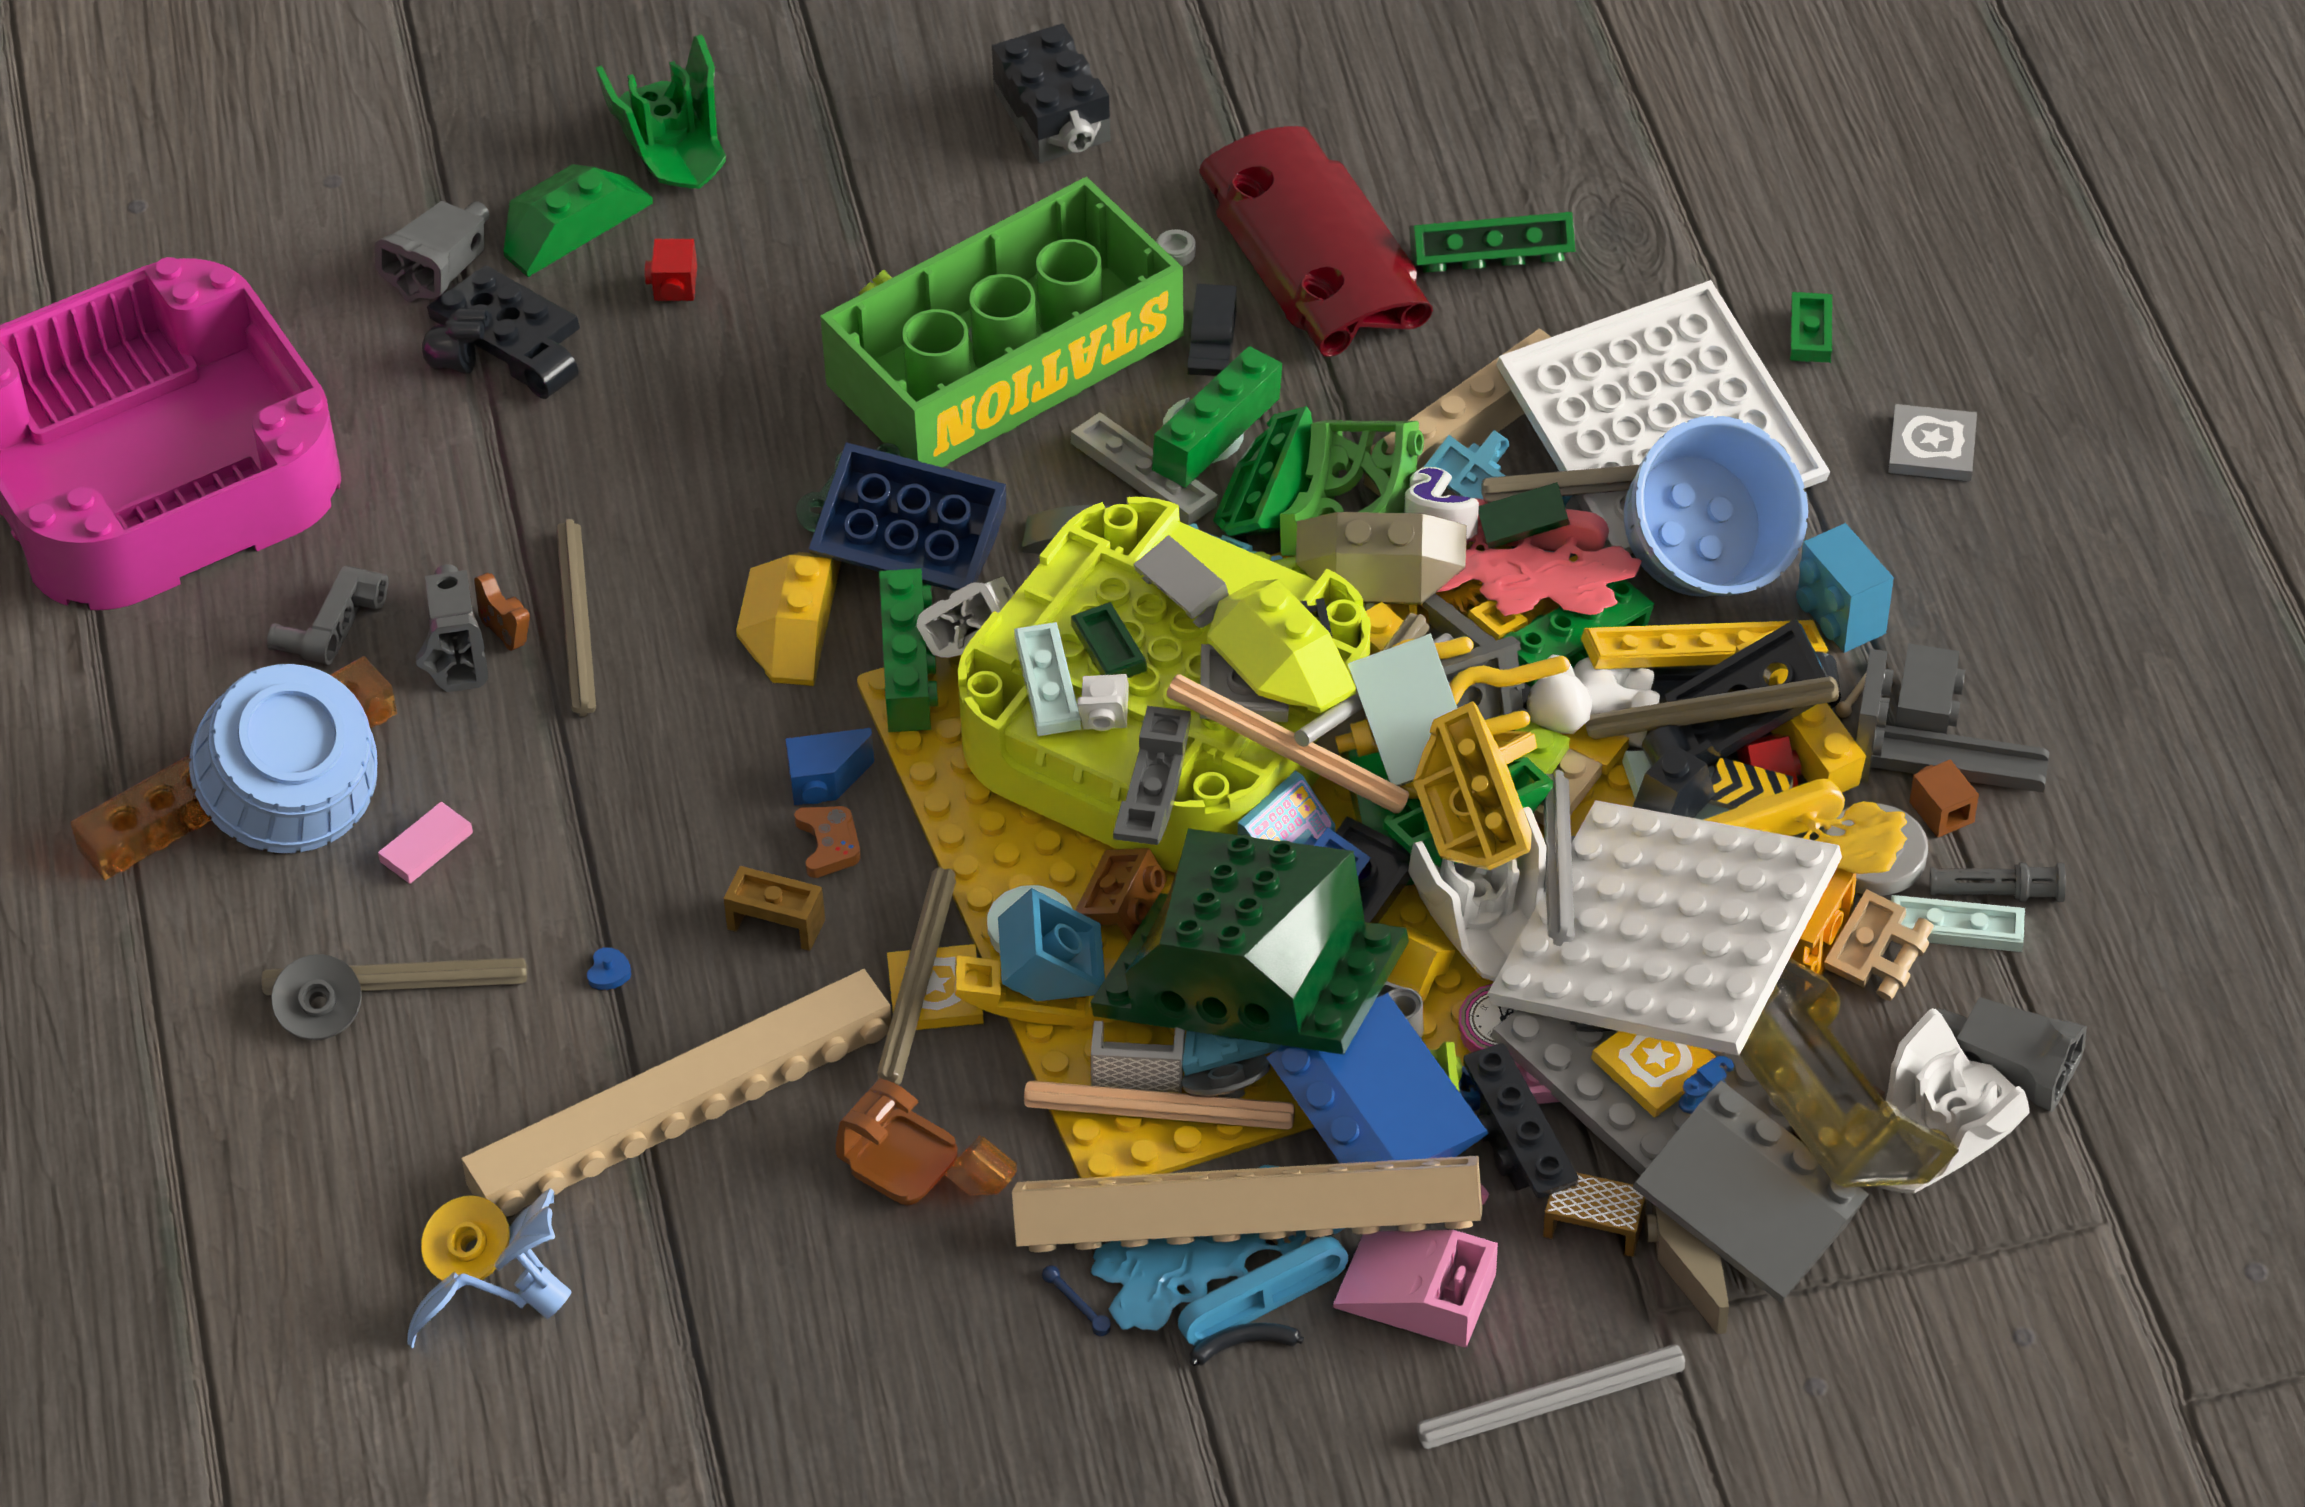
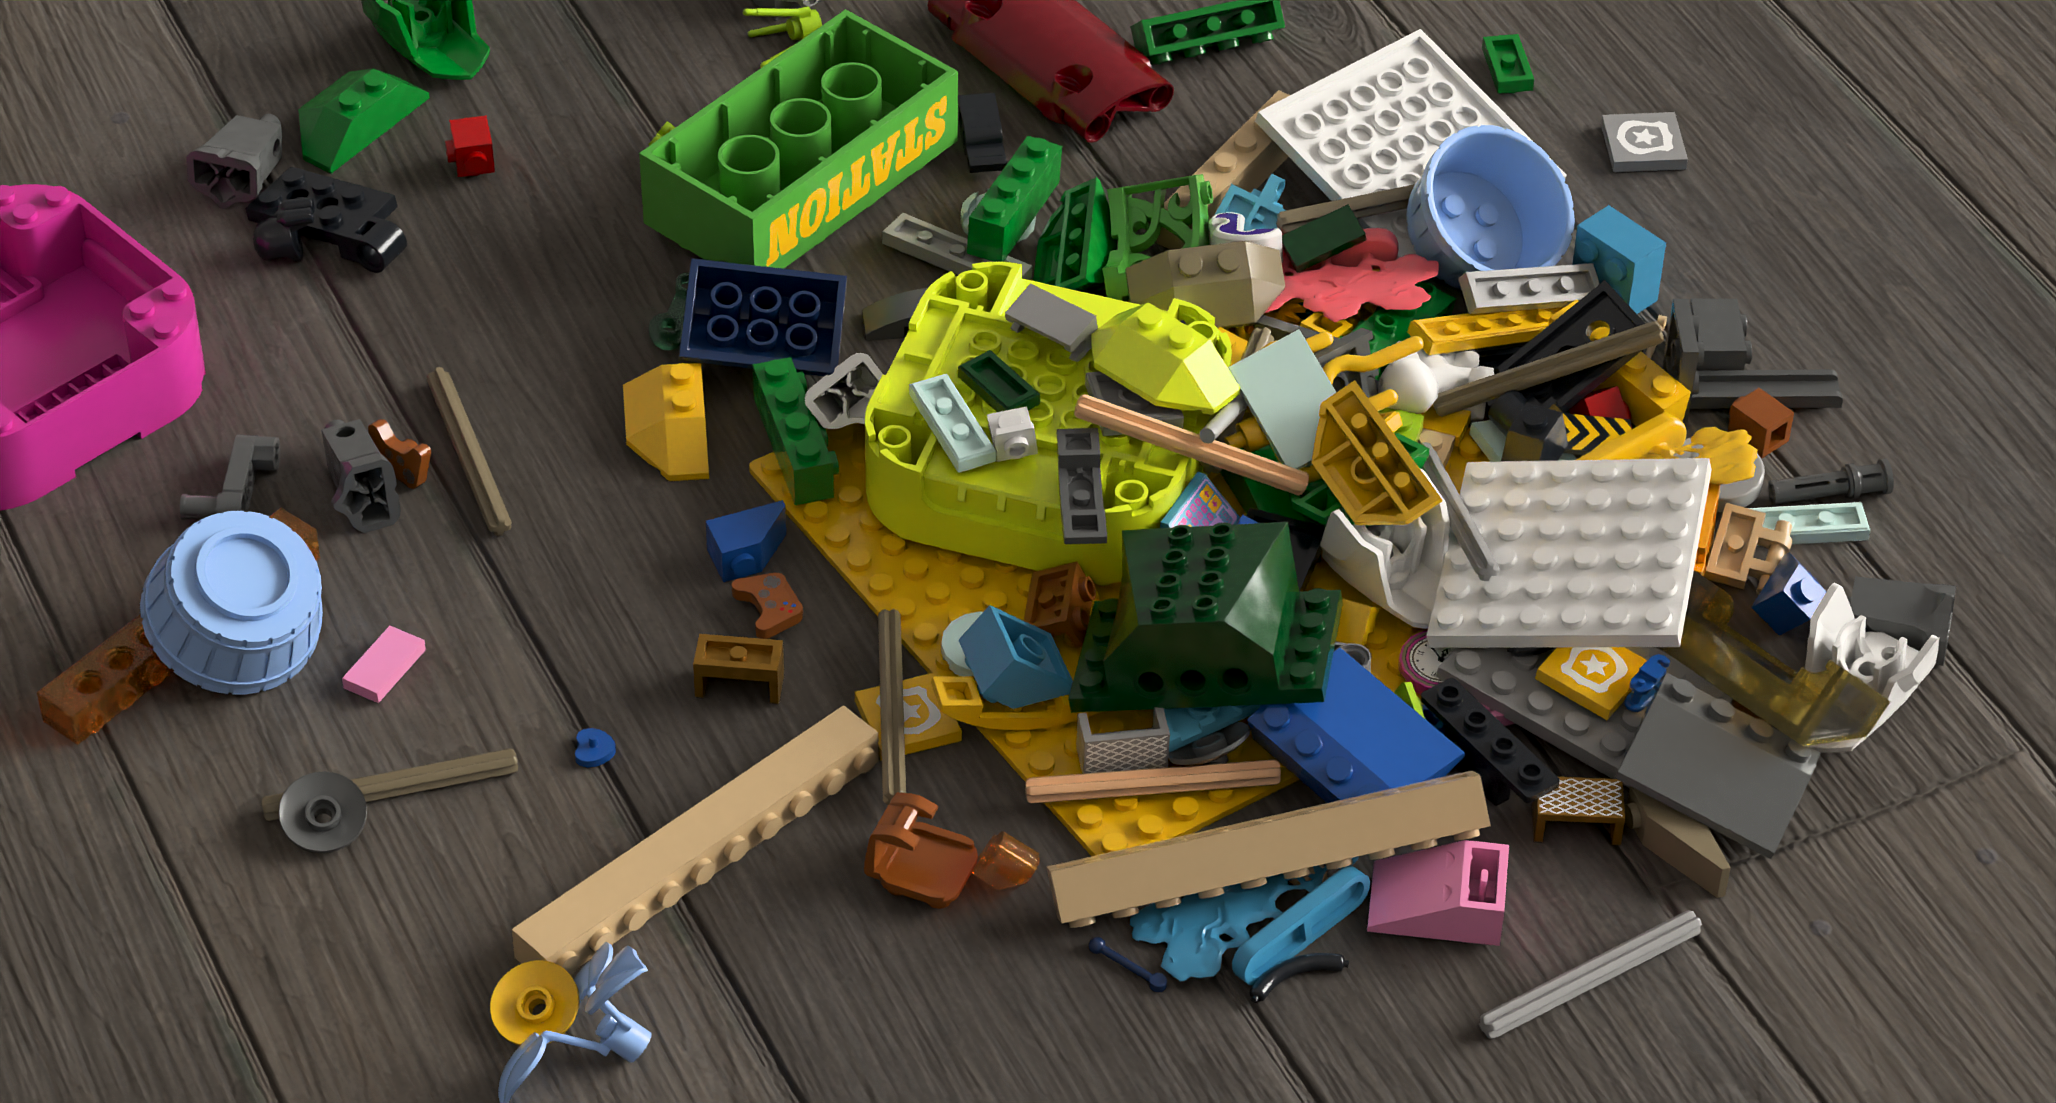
camera: 15 degrees left, 5 degrees down
none -> lime plant [743,6,822,68]
none -> light grey plate [1458,263,1600,314]
none -> blue slope [1751,552,1826,636]

